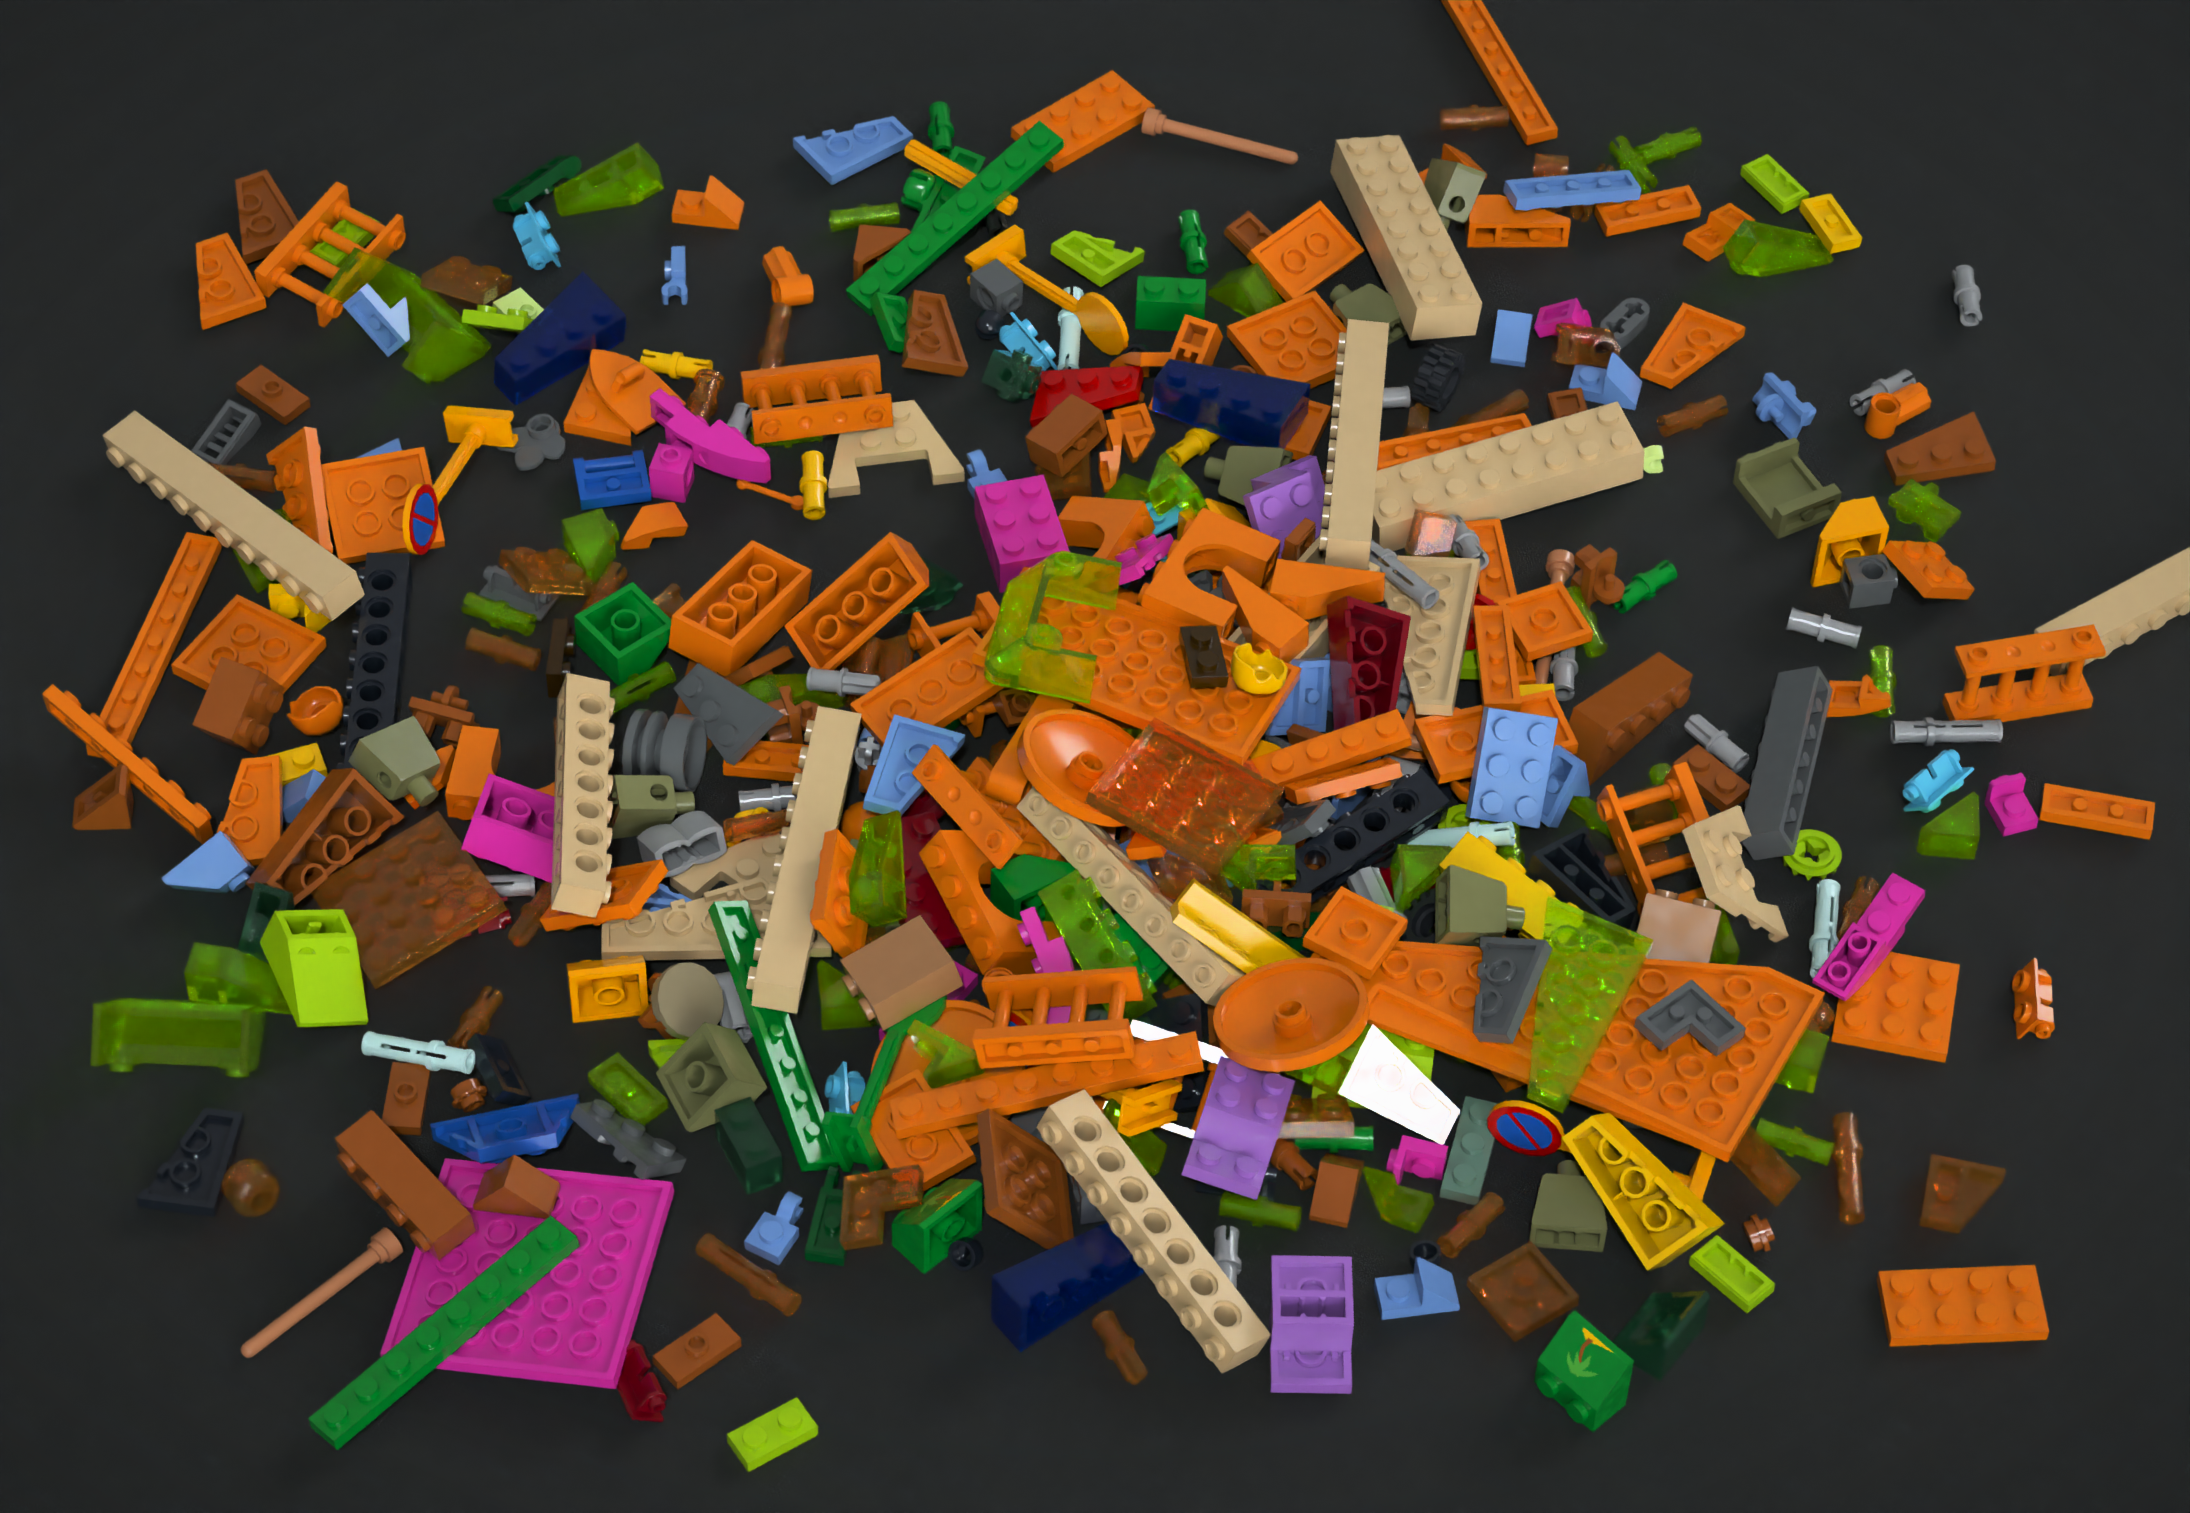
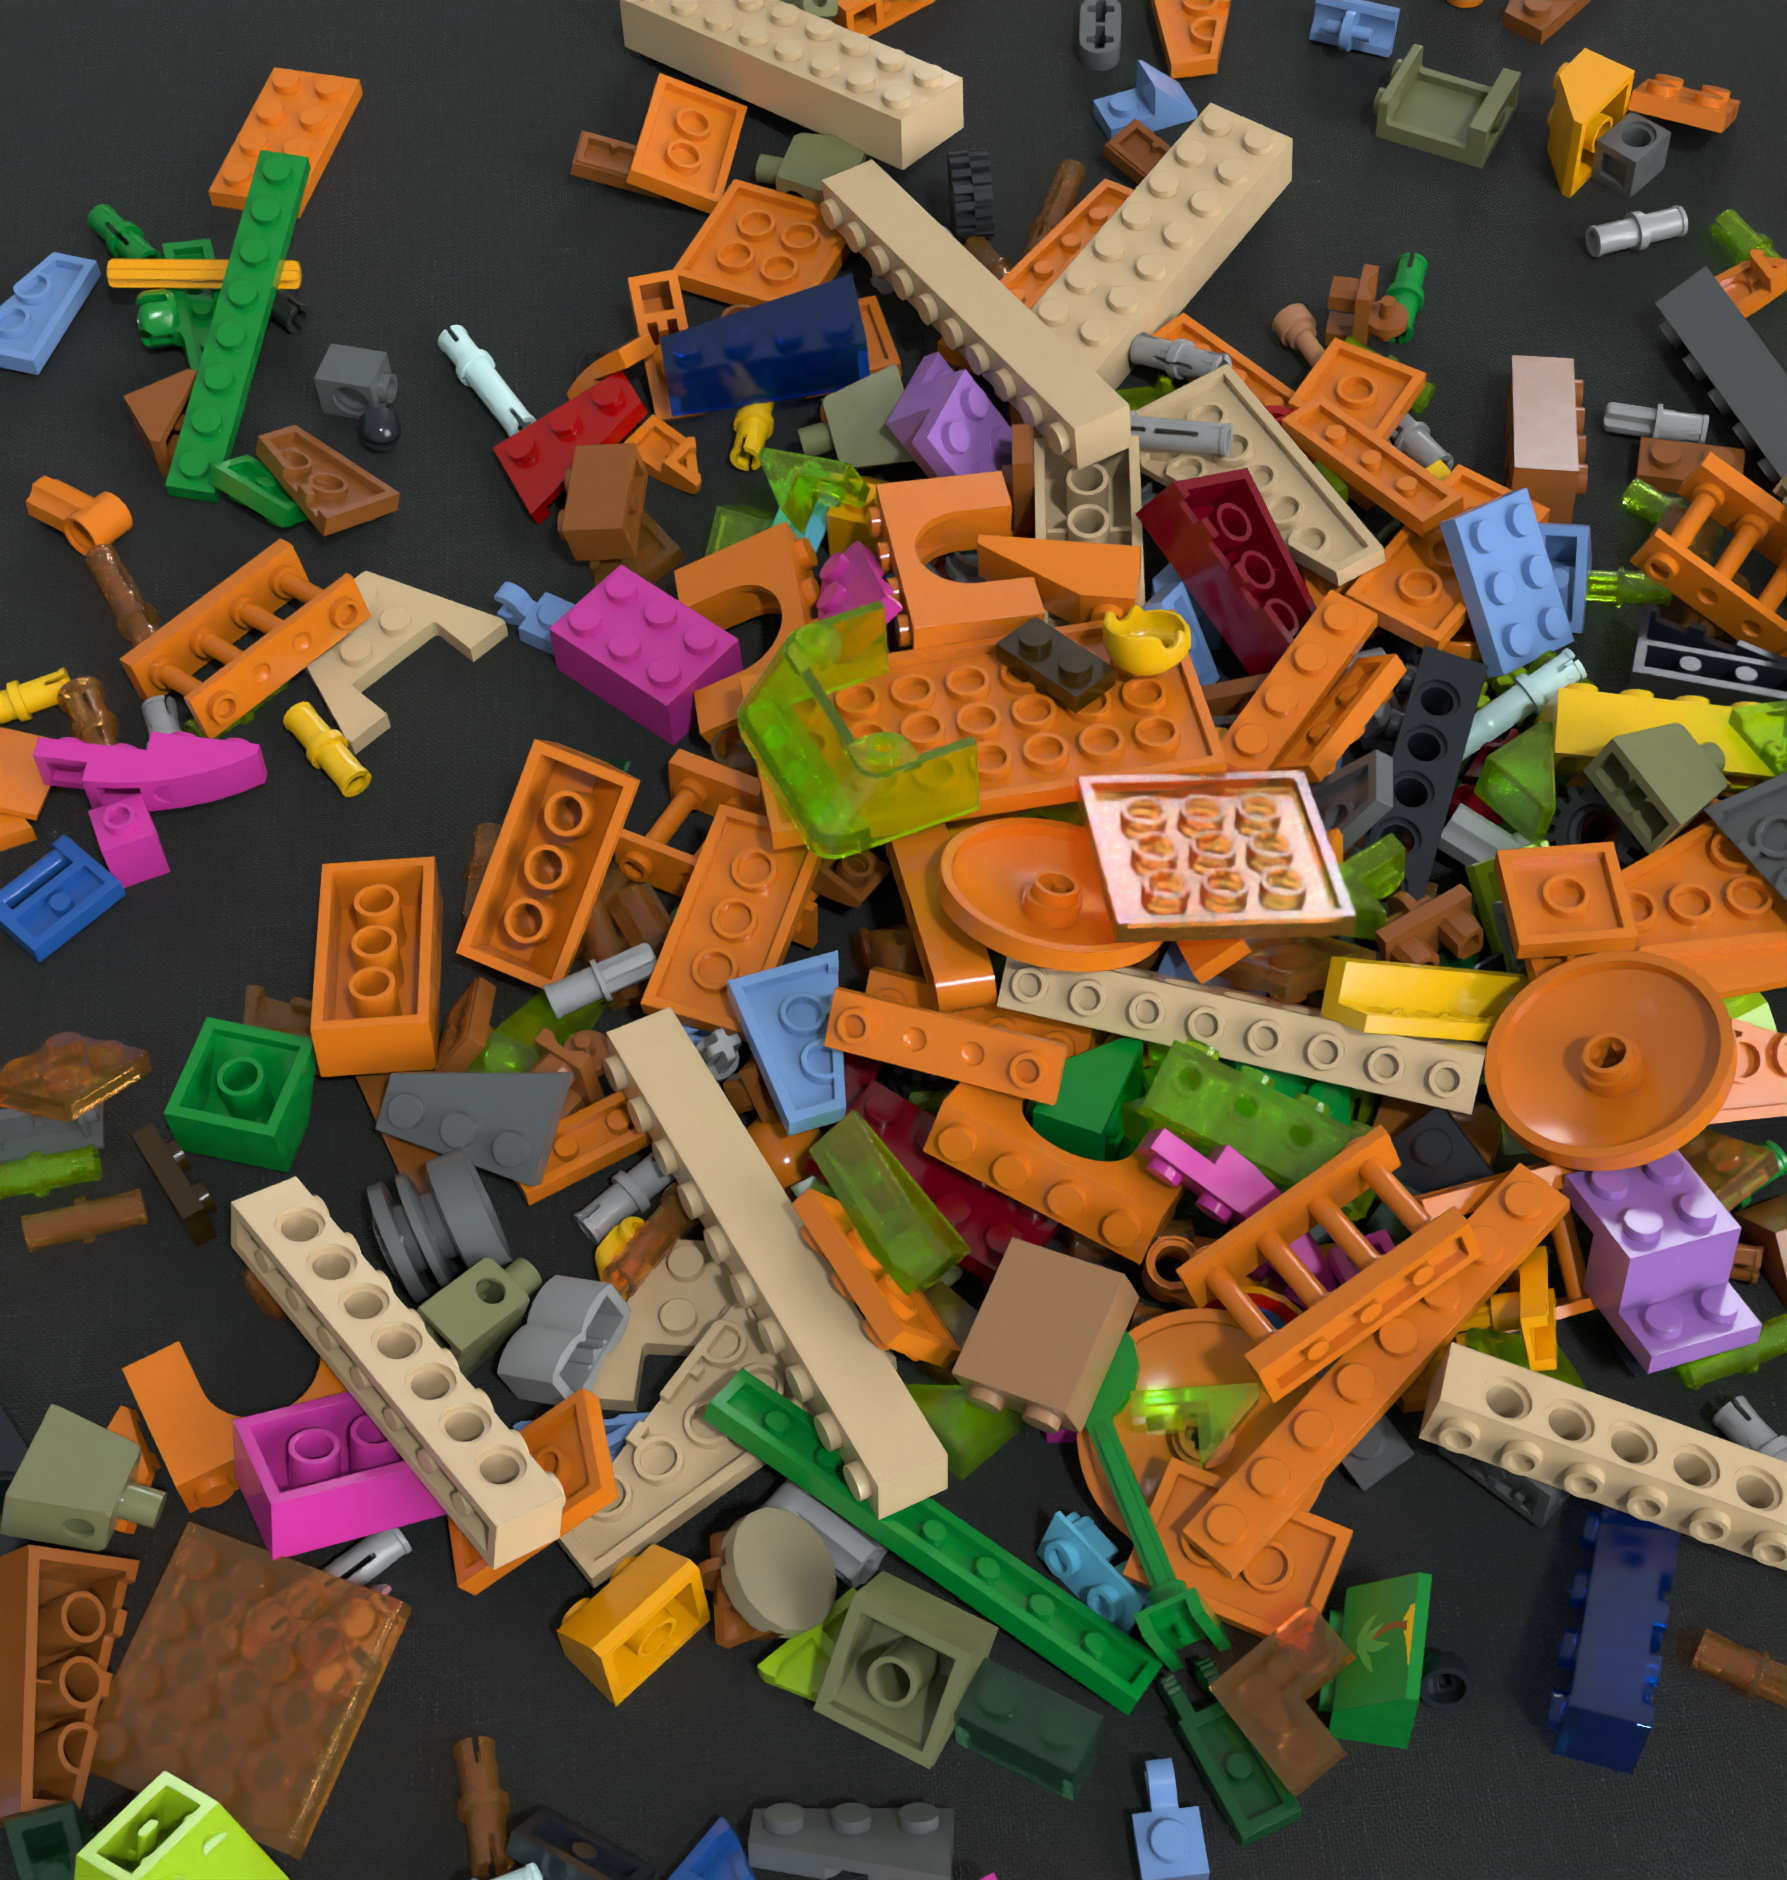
camera: 30 degrees left, 5 degrees up
dark orange hips [408,685,480,748] -> none
clear orange axle [508,882,552,947] -> none
clear neon green slope [561,508,619,593] -> none
clear orange pin [577,561,628,614] -> none
clear neon green plate [588,1052,668,1125] -> none
clear neon green pin [610,661,676,714] -> none
orange slope [620,502,688,550] -> none
orange hinge [736,479,804,510] -> none
clear neon green pin [829,202,900,232] -> none
light orange piece [965,224,1129,356] -> none
dark orange plate [977,1108,1075,1259] -> none
clear green brick [981,349,1042,402] -> none
medium azure hinge [999,311,1057,379] -> none
lime wing [1050,230,1145,287] -> none
orange slope [1098,418,1122,493] -> none
green slope [1135,276,1206,331] -> none
nougat piece [1141,107,1298,165] -> none
green pin [1178,209,1208,274] -> none
clear neon green slope [1208,263,1283,318] -> none
orange slope [1270,559,1385,620] -> none
clear orange brick [1405,508,1457,557] -> none
medium blue slope [1490,309,1533,367] -> none
dark pink bracket [1534,298,1592,345] -> none
clear orange piece [1551,323,1620,367] -> none
clear orange pin [1657,394,1728,437] -> none
clear neon green hips [1888,478,1961,542] -> none

